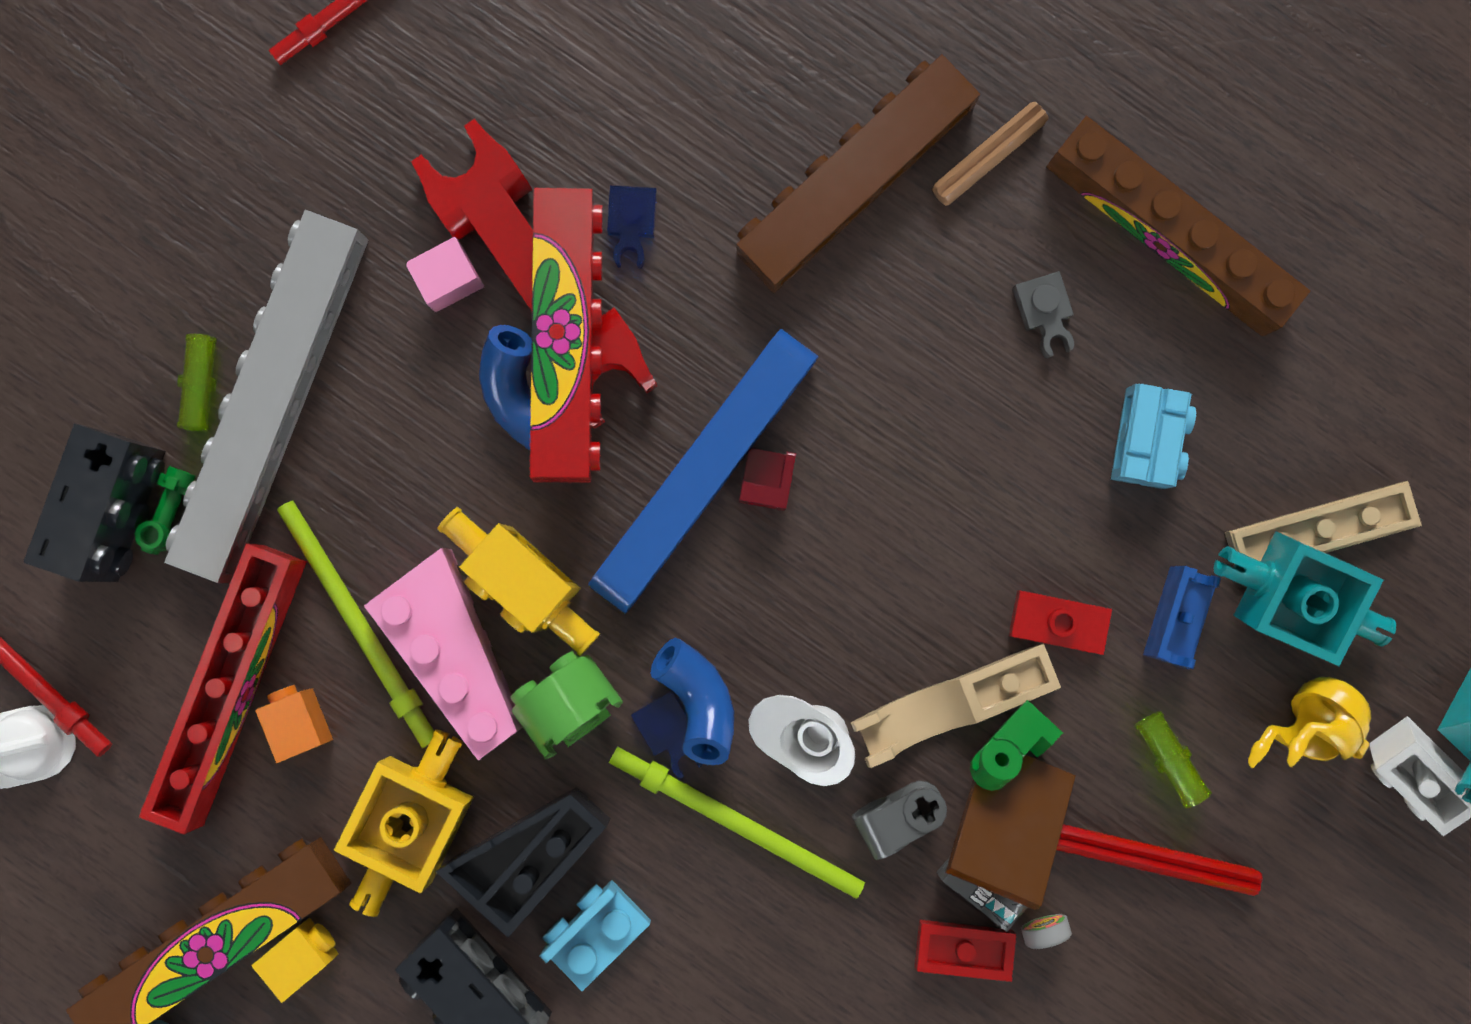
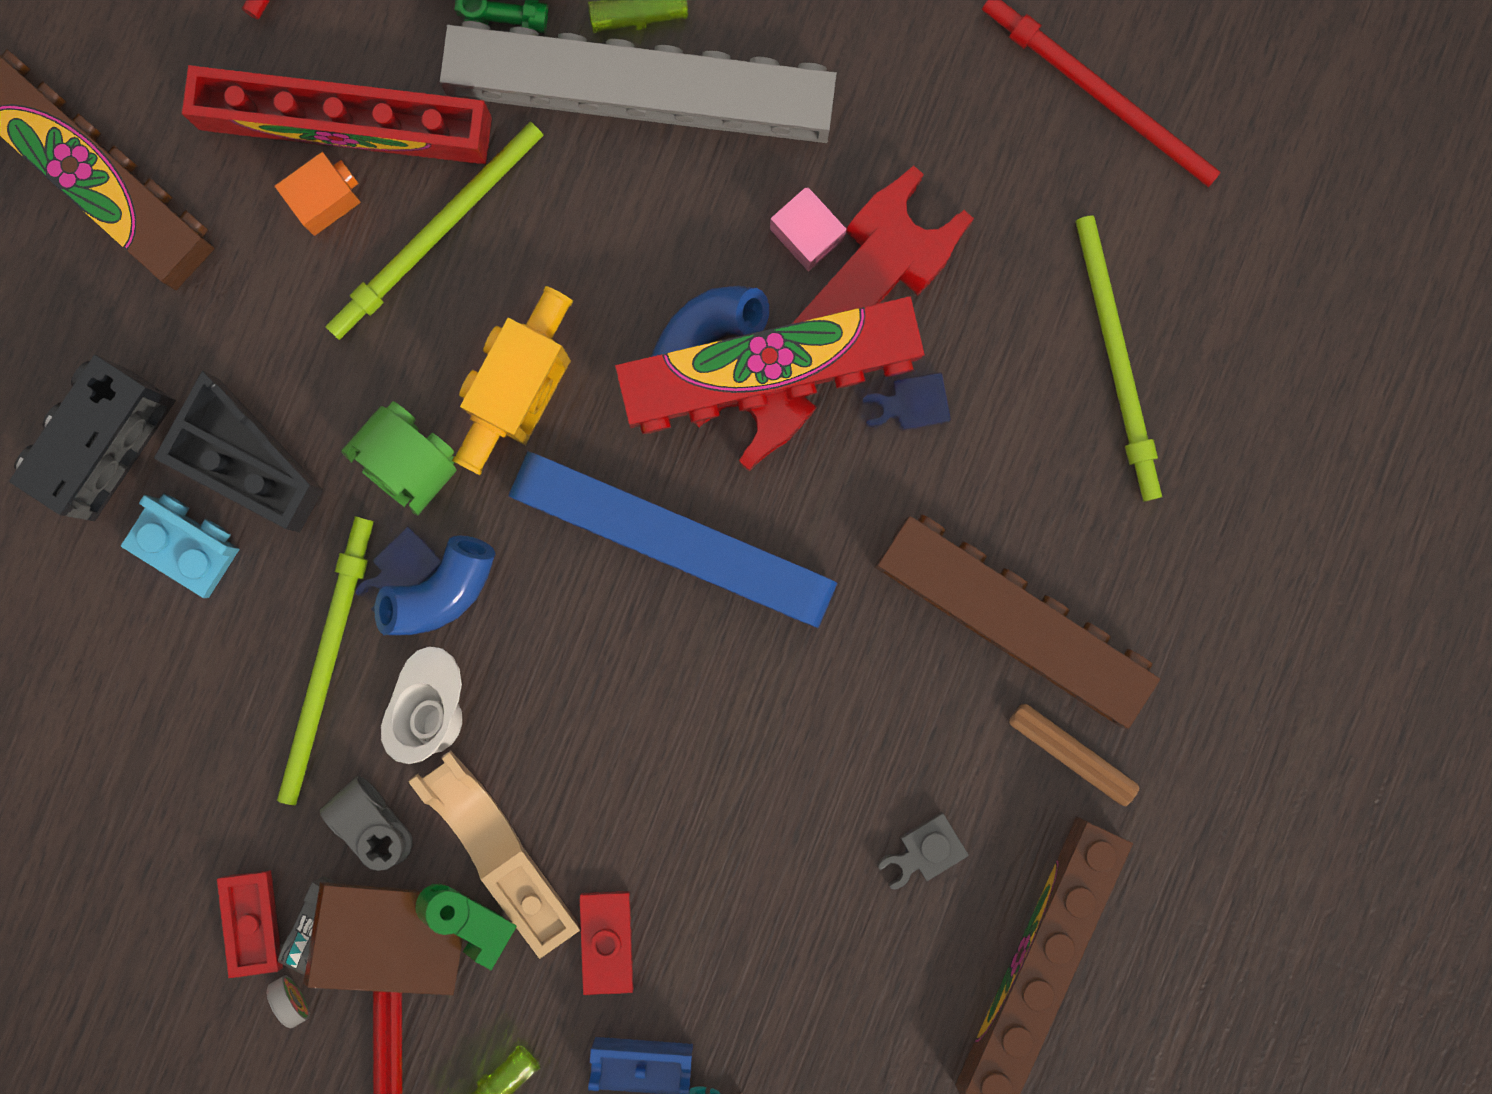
camera: 75 degrees right, 0 degrees up
yellow brick [251,918,339,1003] -> none
yellow brick [334,729,474,917] -> none
bright pink wedge [364,548,523,760] -> none
dark red panel [739,448,796,511] -> none
medium azure brick [1111,384,1196,489] -> none
none -> lime bar [1075,215,1162,502]

